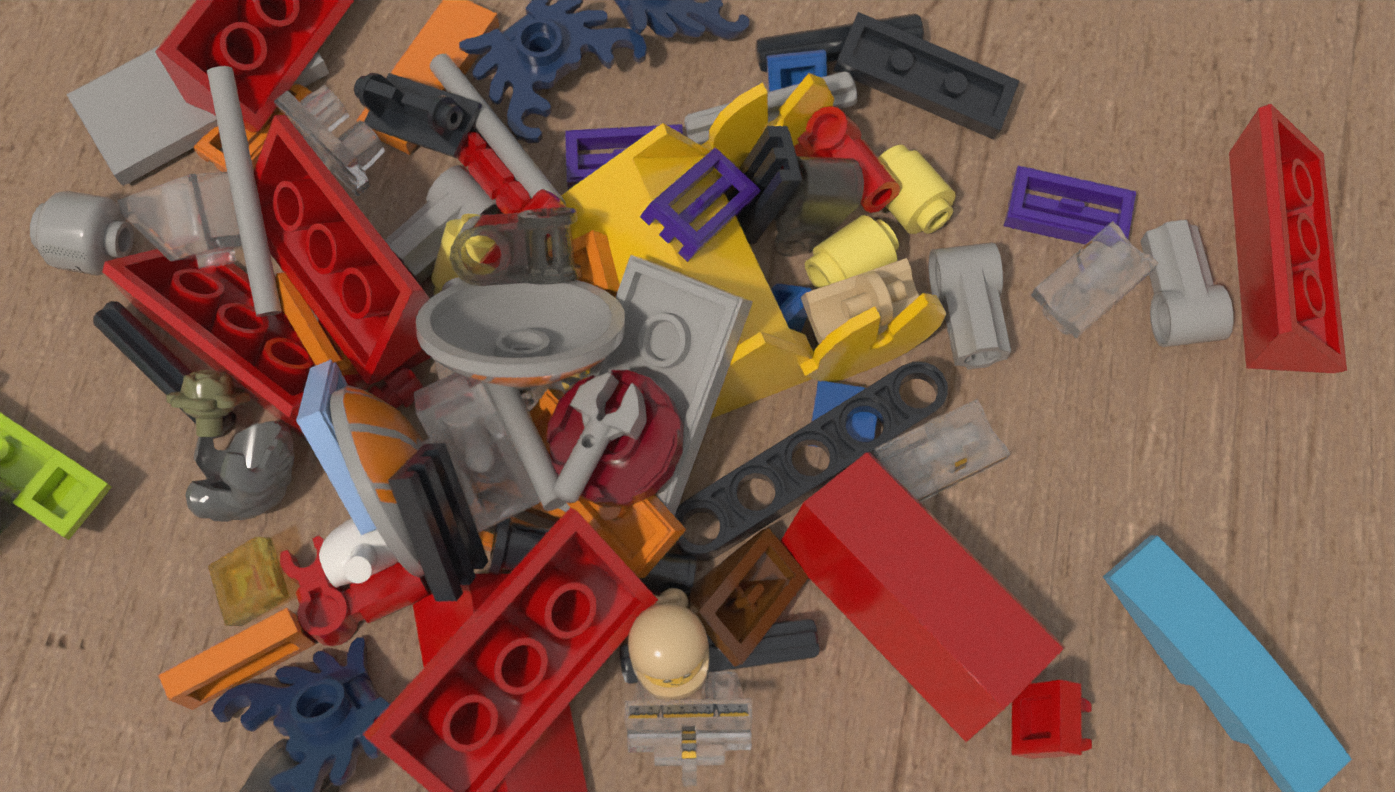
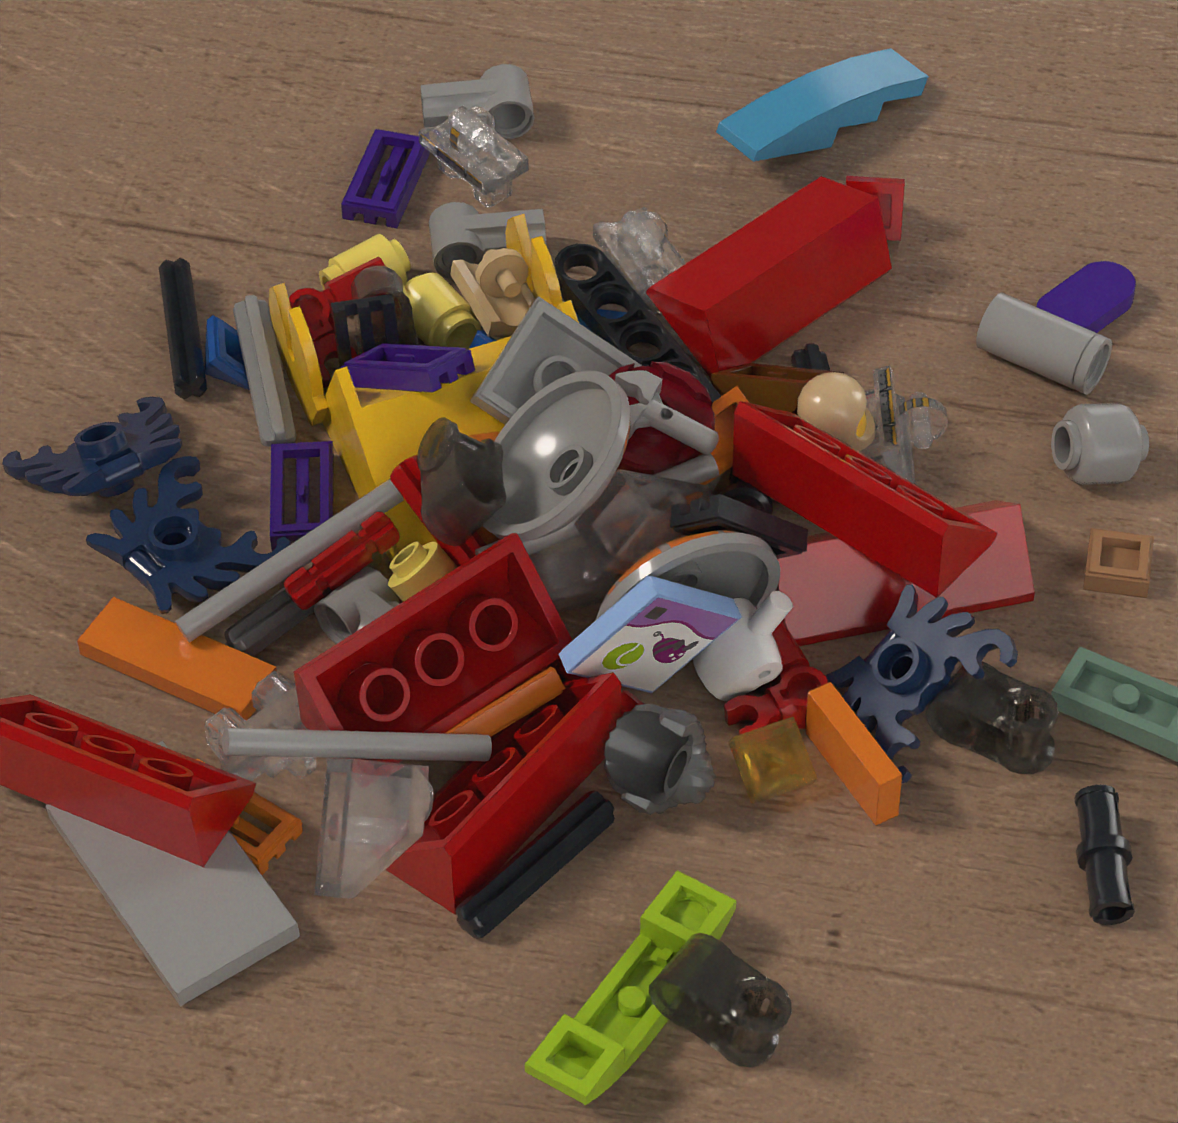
camera: 90 degrees left, 20 degrees down
light grey head [30,191,134,276] -> none
olive plant [166,370,250,437] -> none
black hinge [354,73,482,158] -> none
black plate [833,12,1019,140] -> none
red slope [1229,104,1347,374] -> none

